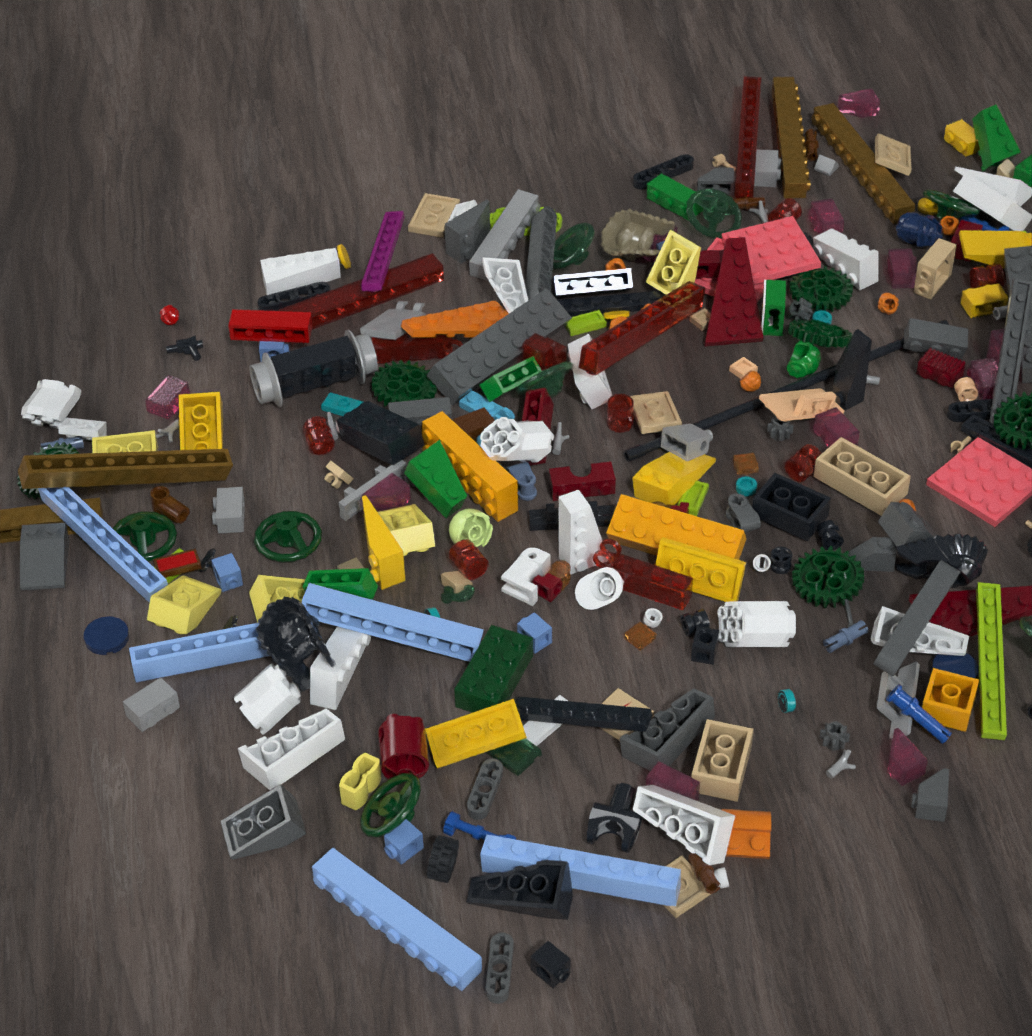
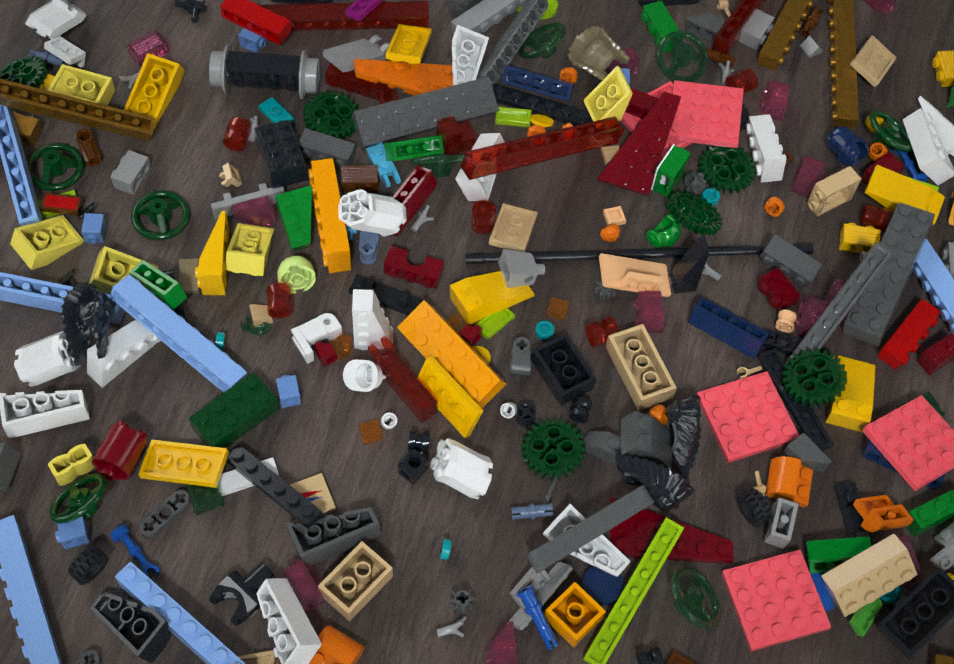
camera: 20 degrees right, 15 degrees up
none -> yellow plate [385,24,432,65]
none -> black piece [665,395,702,478]
none -> dark blue brick [688,297,769,359]

